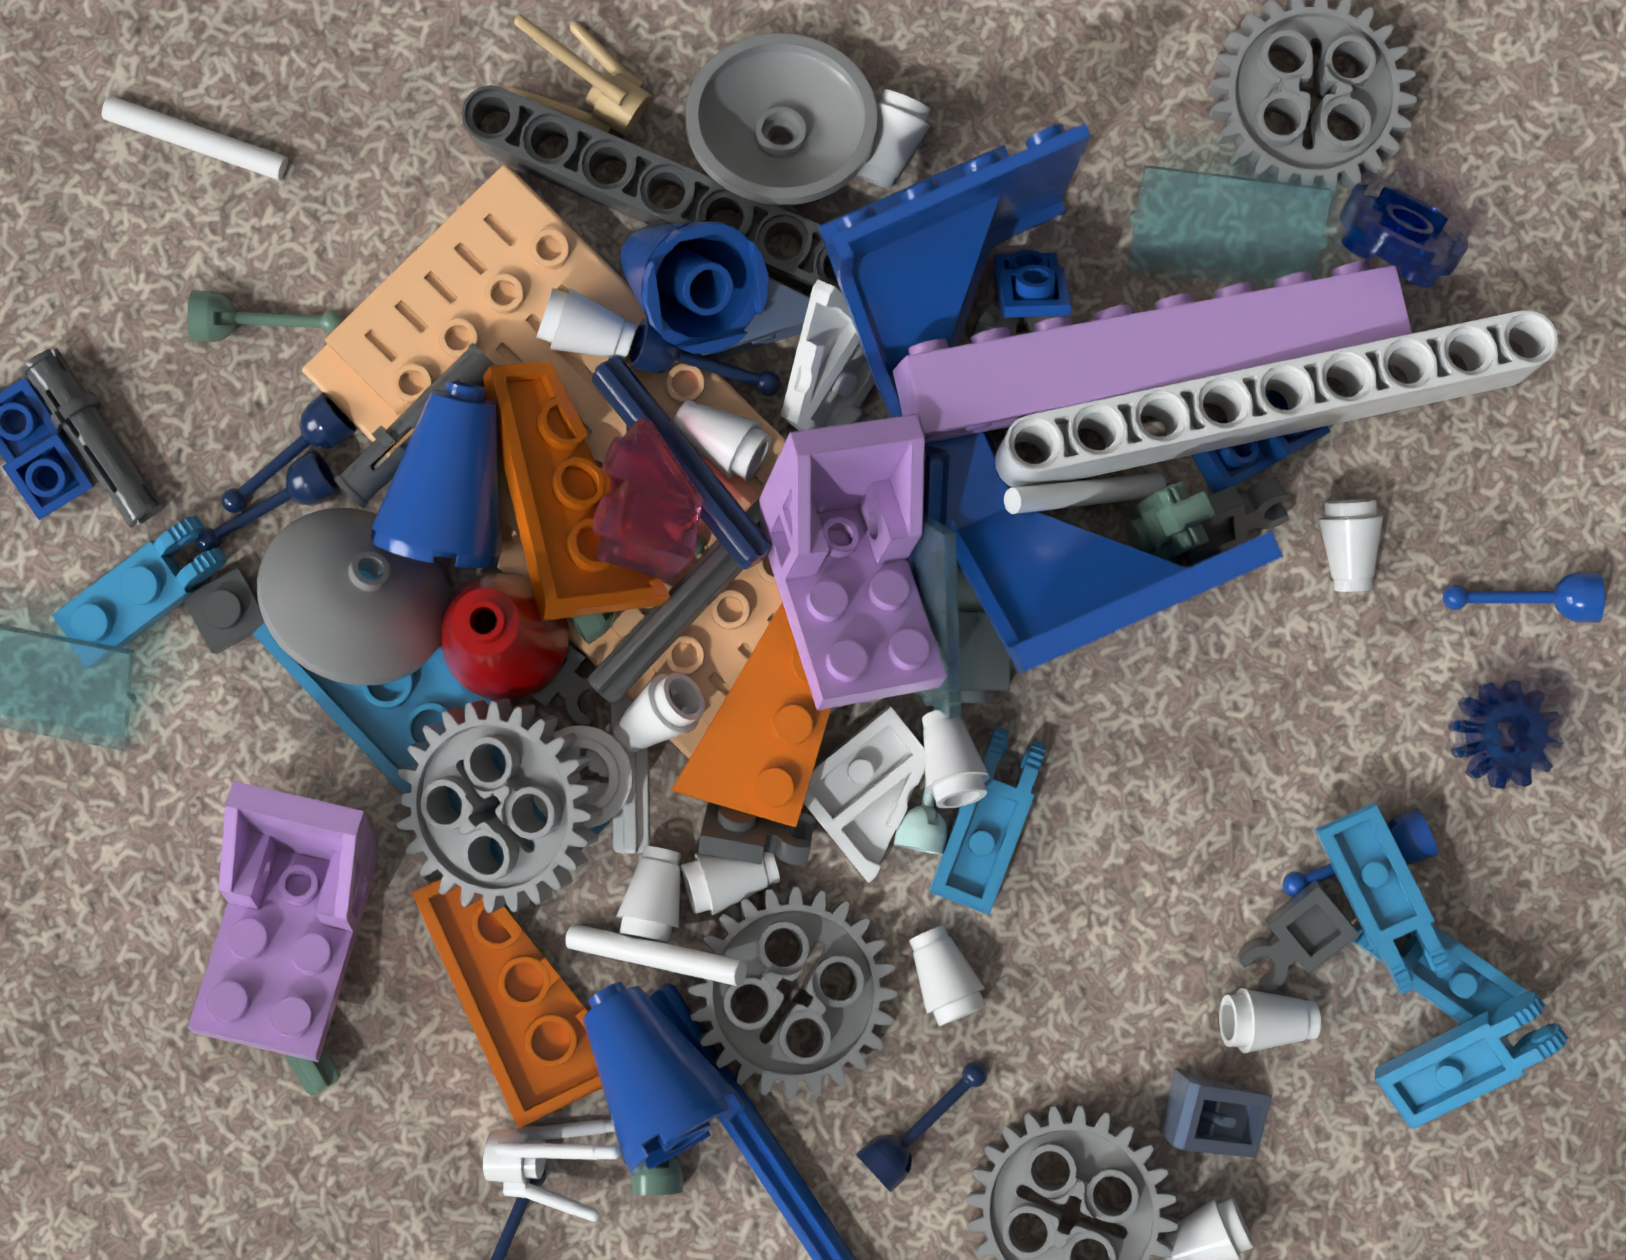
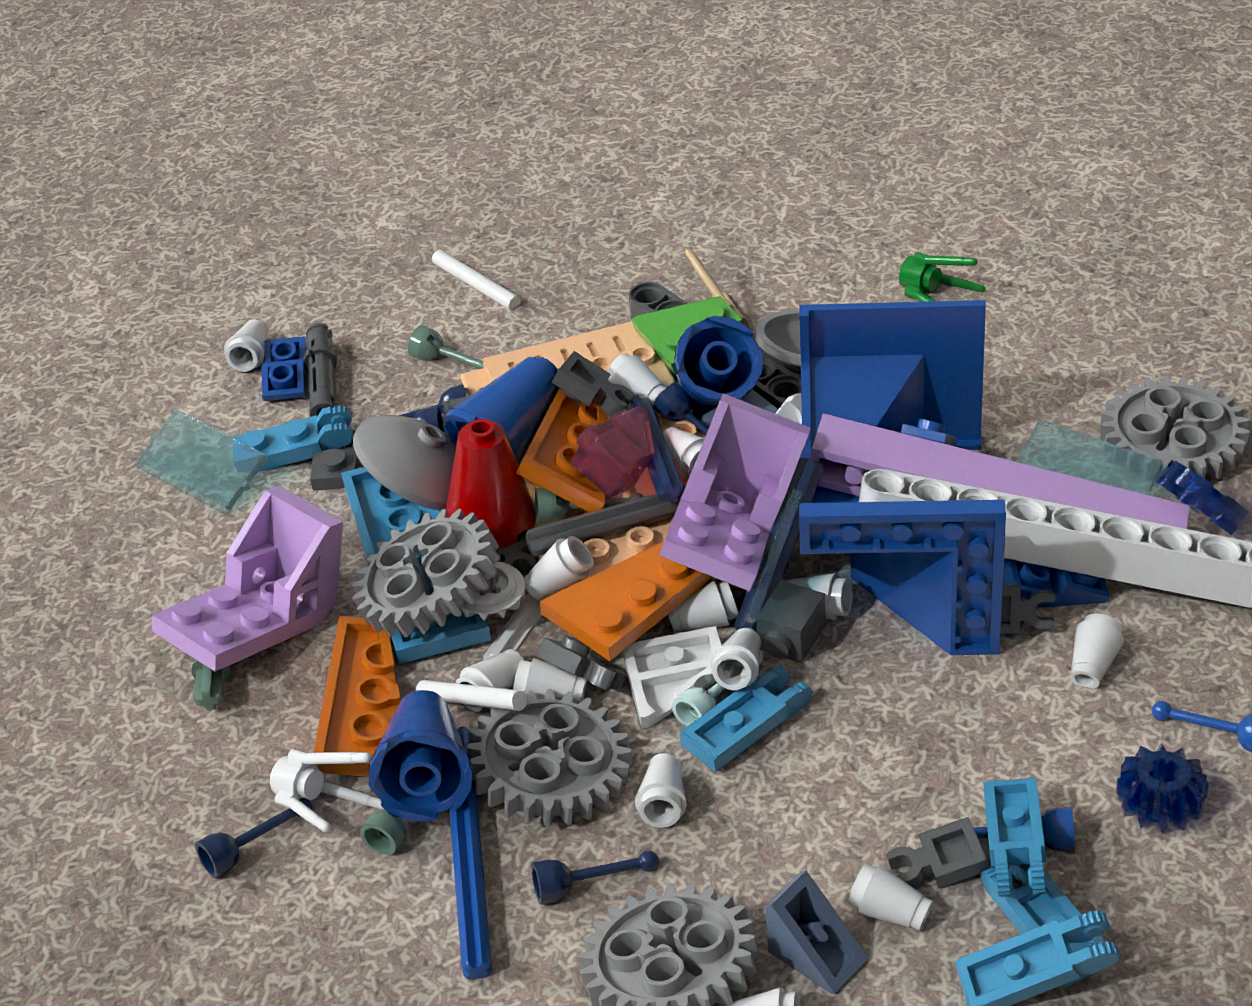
camera: 30 degrees right, 45 degrees down
none -> dark grey plate [552,351,635,419]
none -> bright green wing [631,296,744,375]

